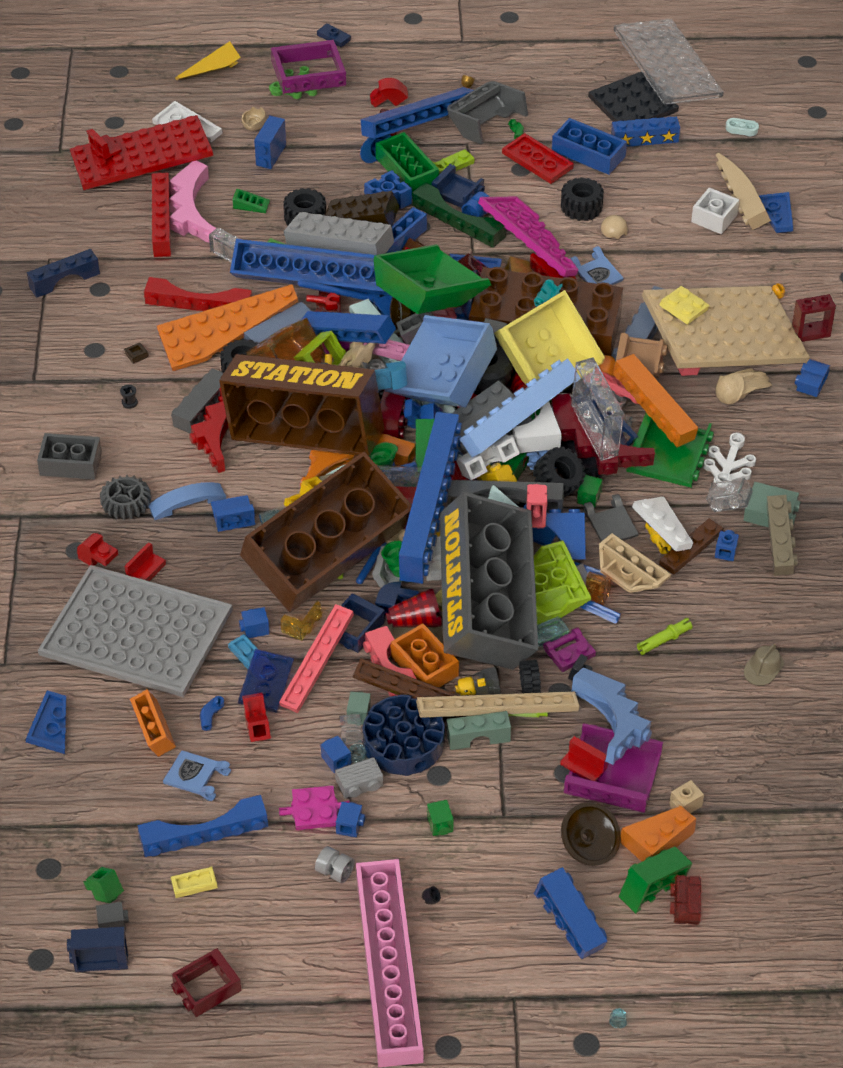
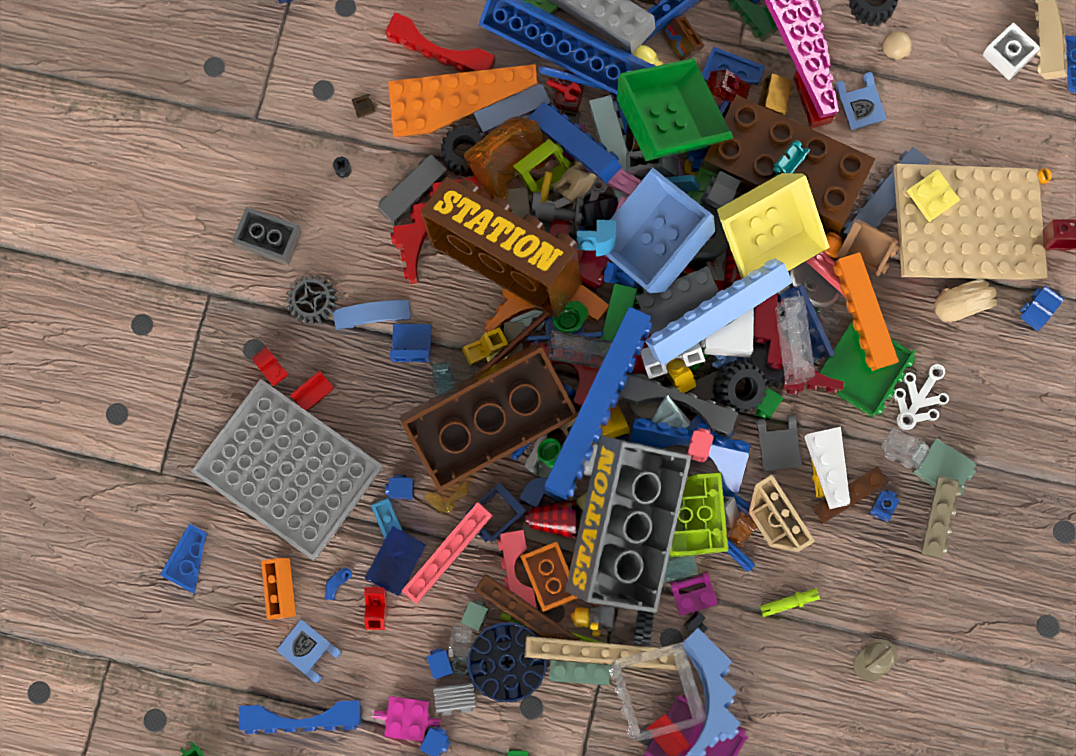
camera: 20 degrees right, 30 degrees up
none -> clear window [610,643,706,742]

